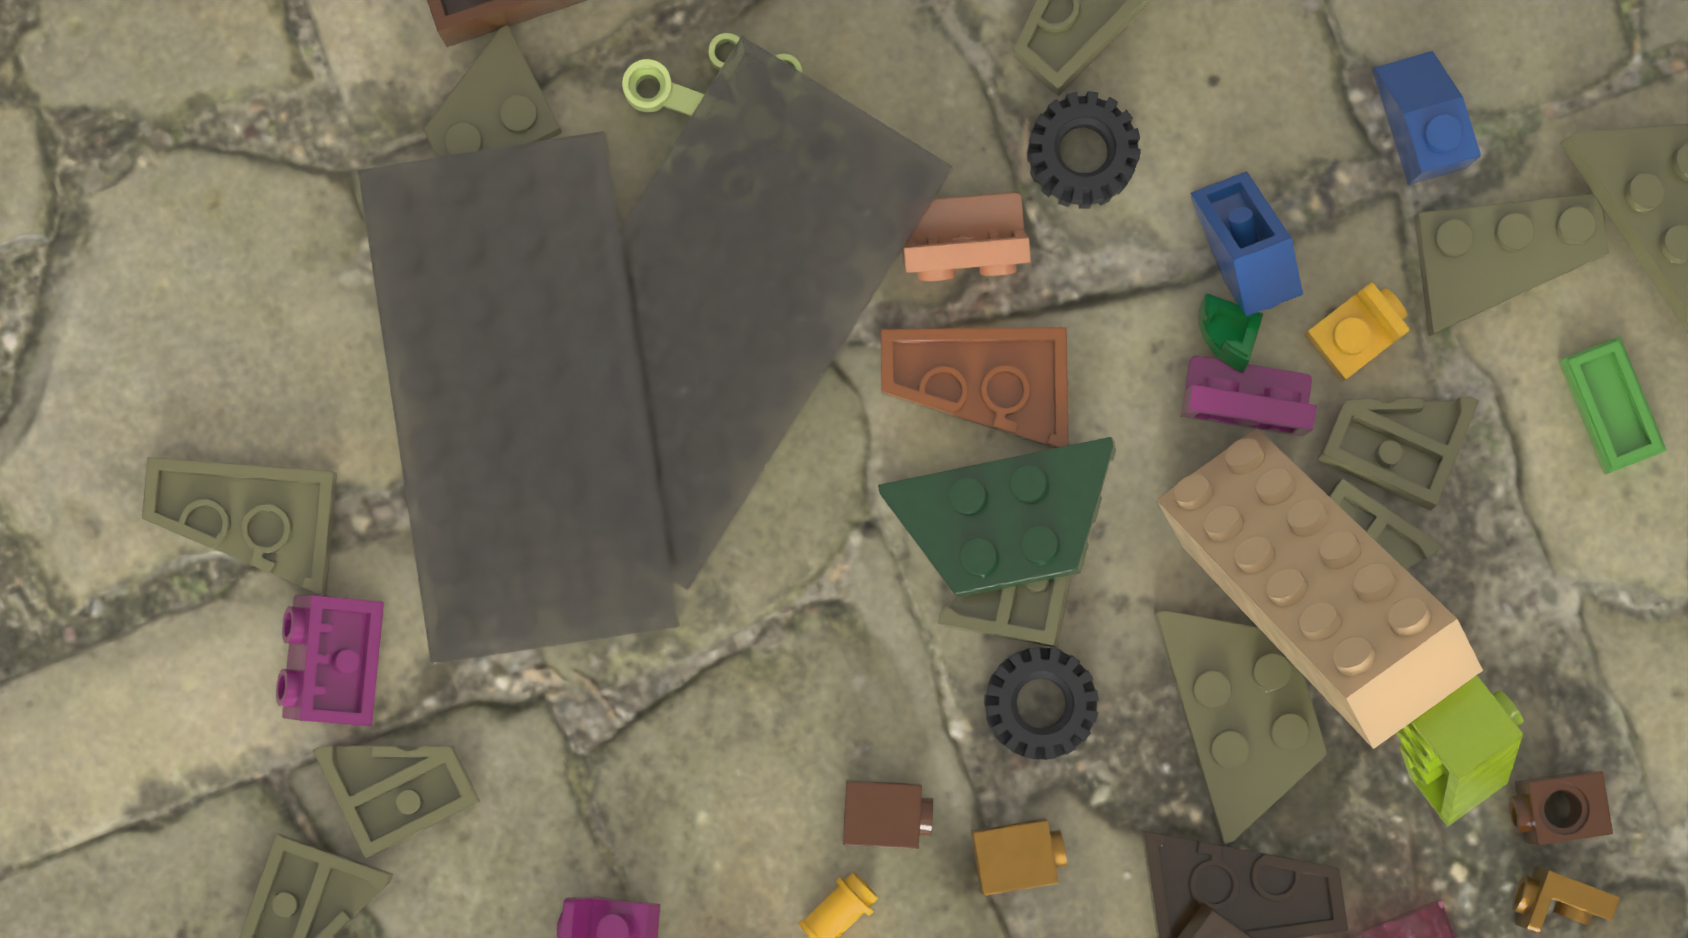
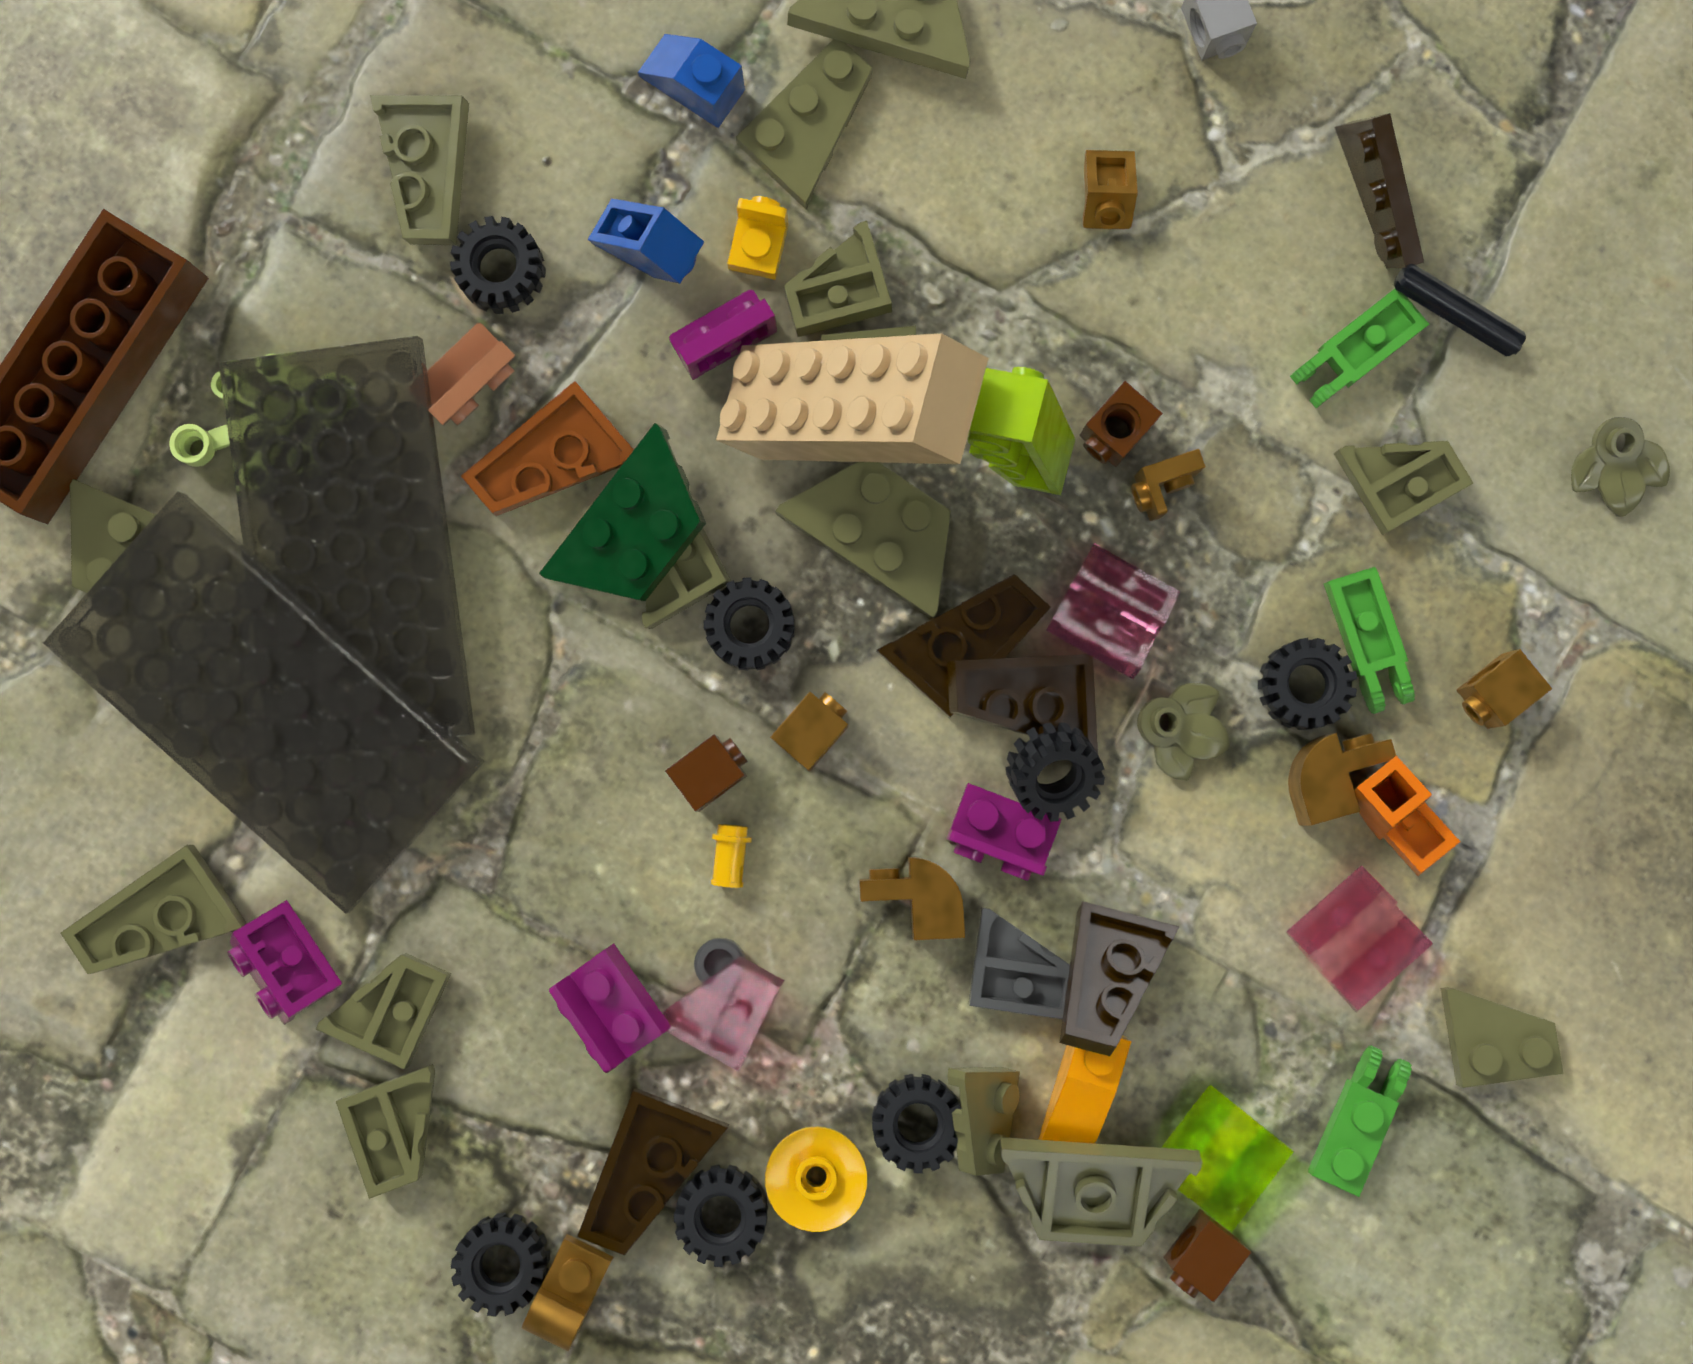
camera: 35 degrees left, 0 degrees up
green tile [1198,293,1264,373] -> none
bright green tile [1559,336,1667,474] -> none

